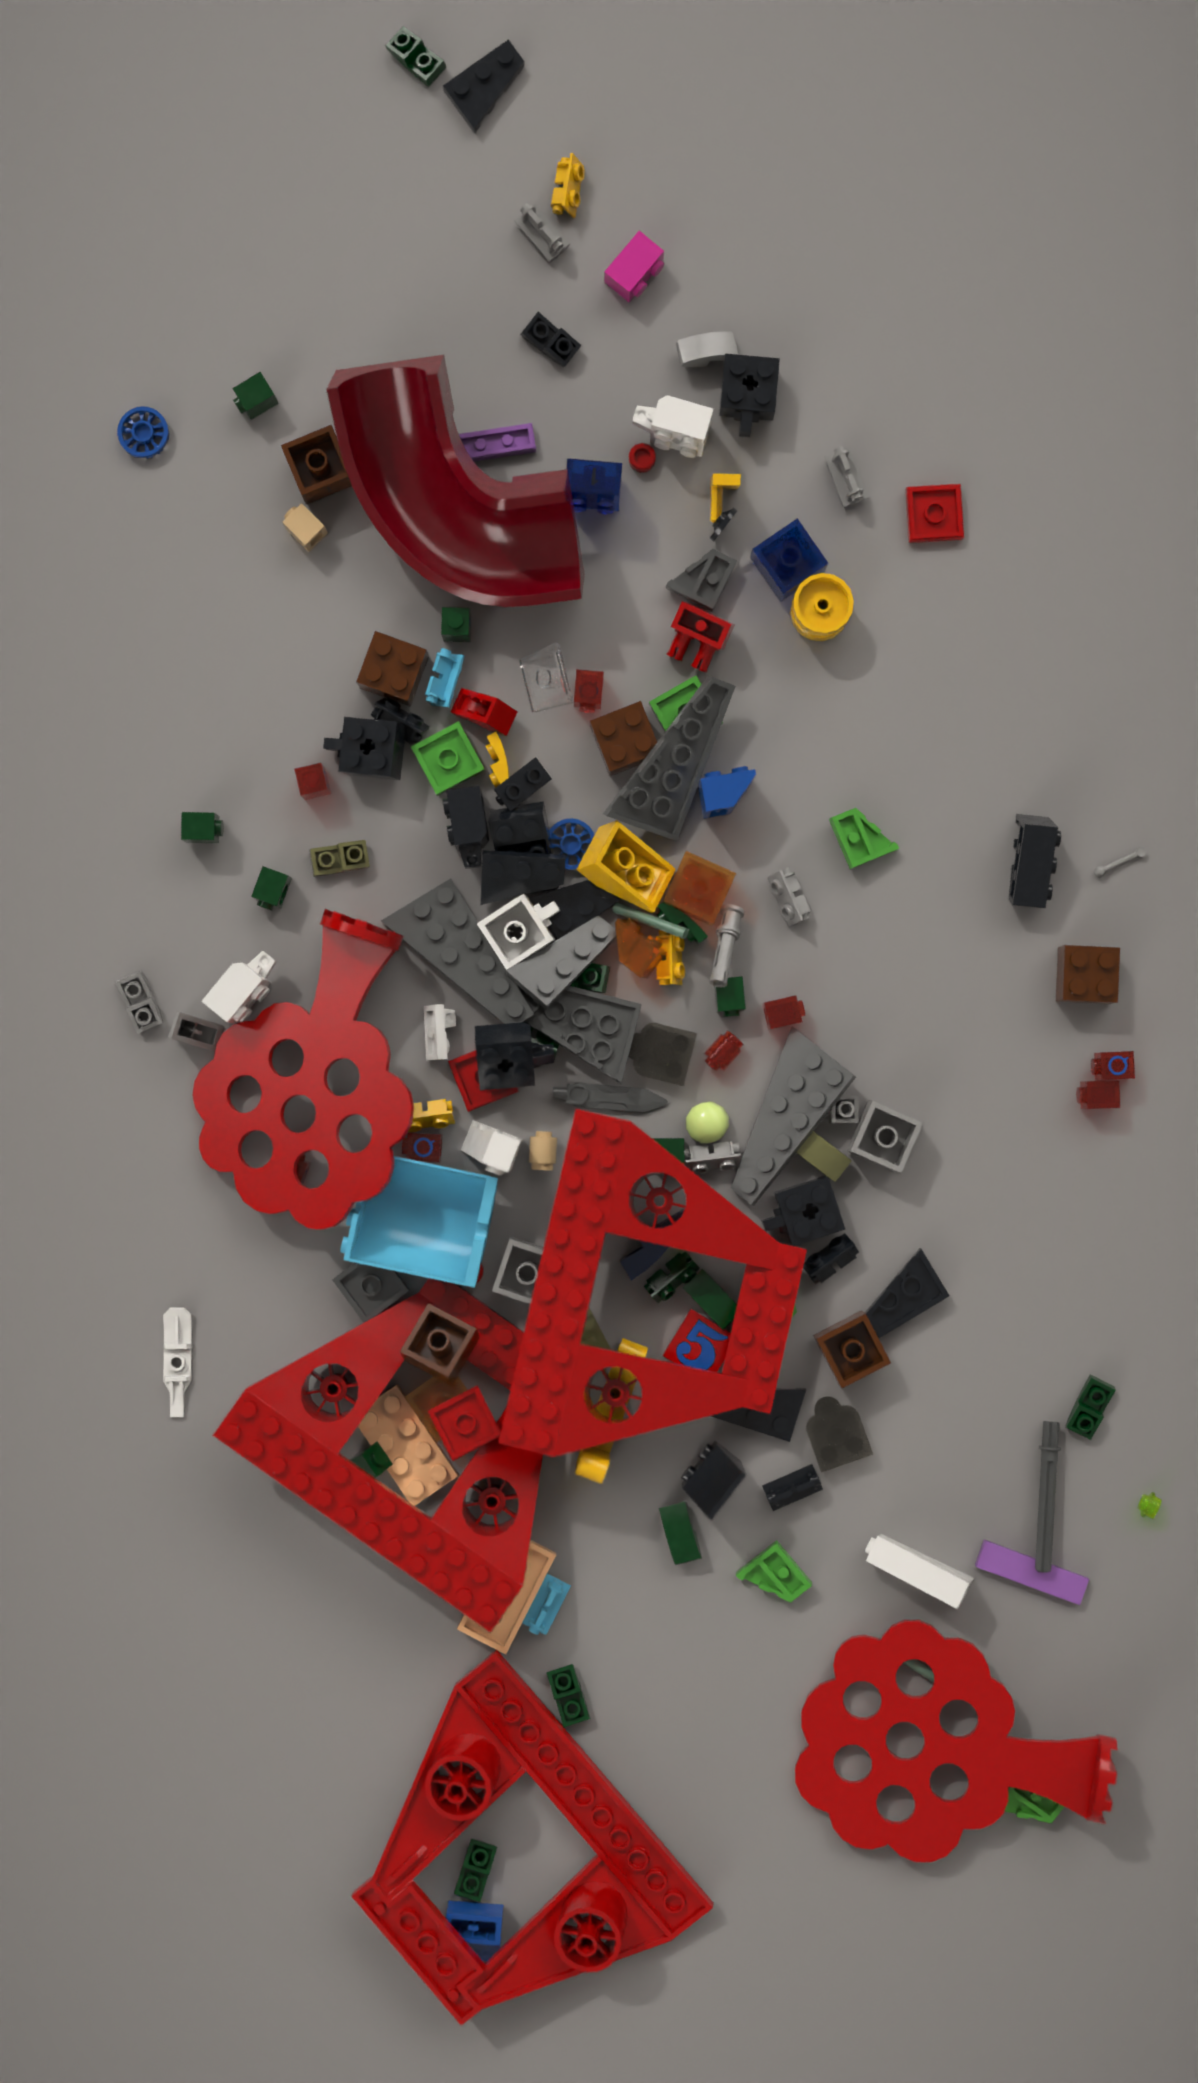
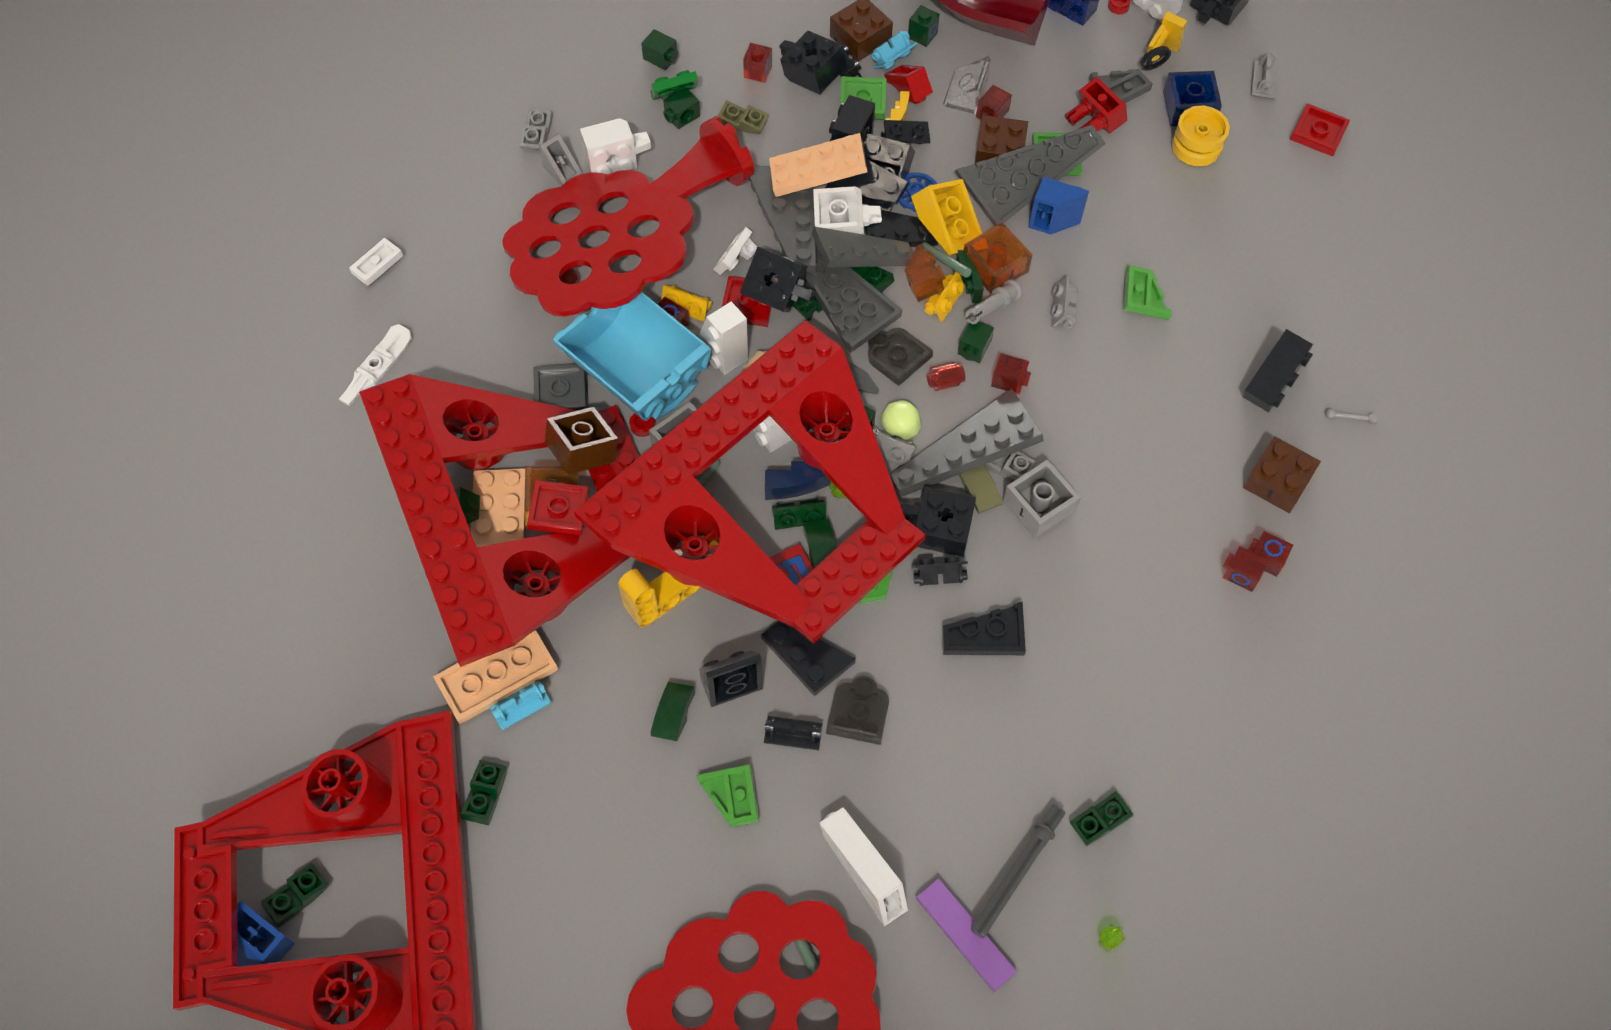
camera: 30 degrees right, 25 degrees down
reddish brown brick [813,1310,891,1388] -> none
none -> white plate [349,238,403,286]
none -> green plate [650,70,698,100]
none -> light nougat plate [769,133,868,197]

